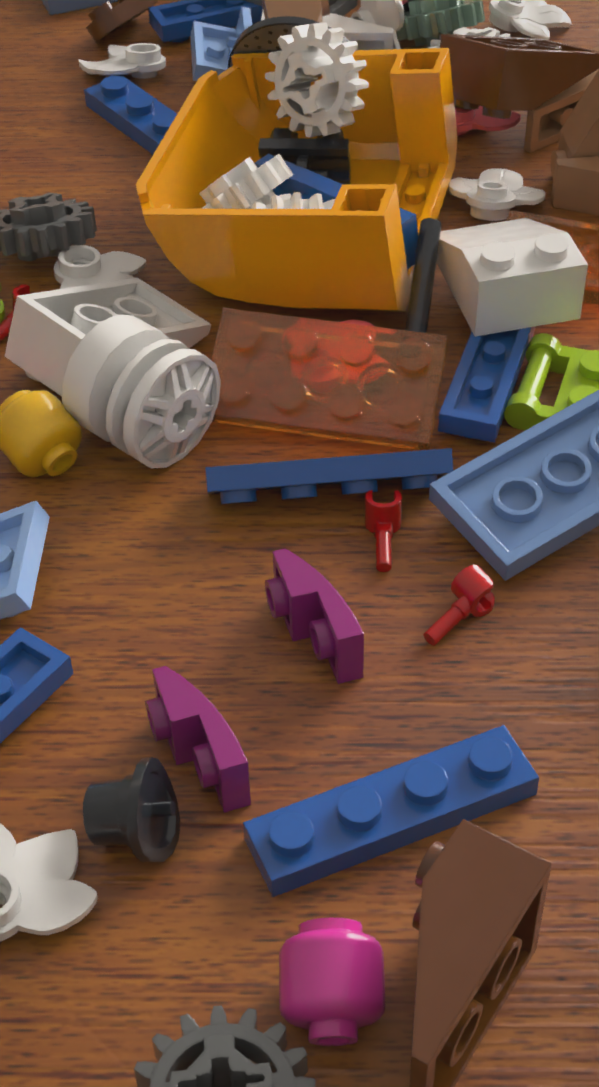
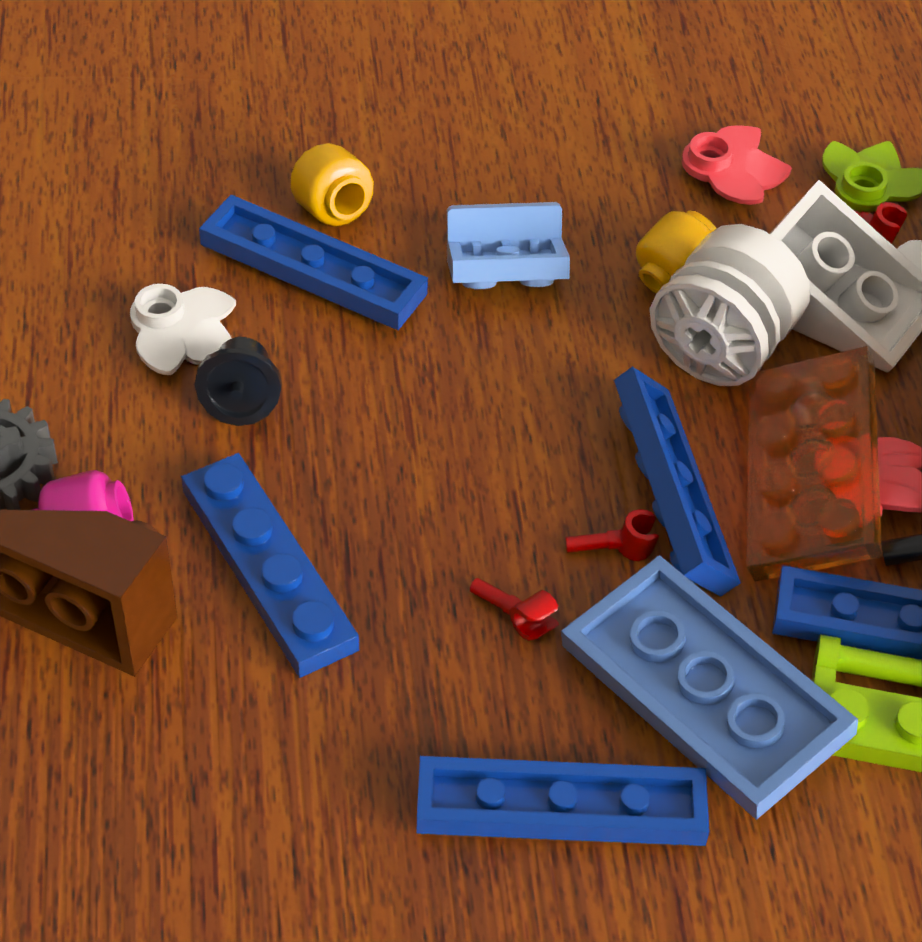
camera: 80 degrees right, 5 degrees up
magenta slope [145,666,251,813] -> none
magenta slope [265,548,364,684] -> none

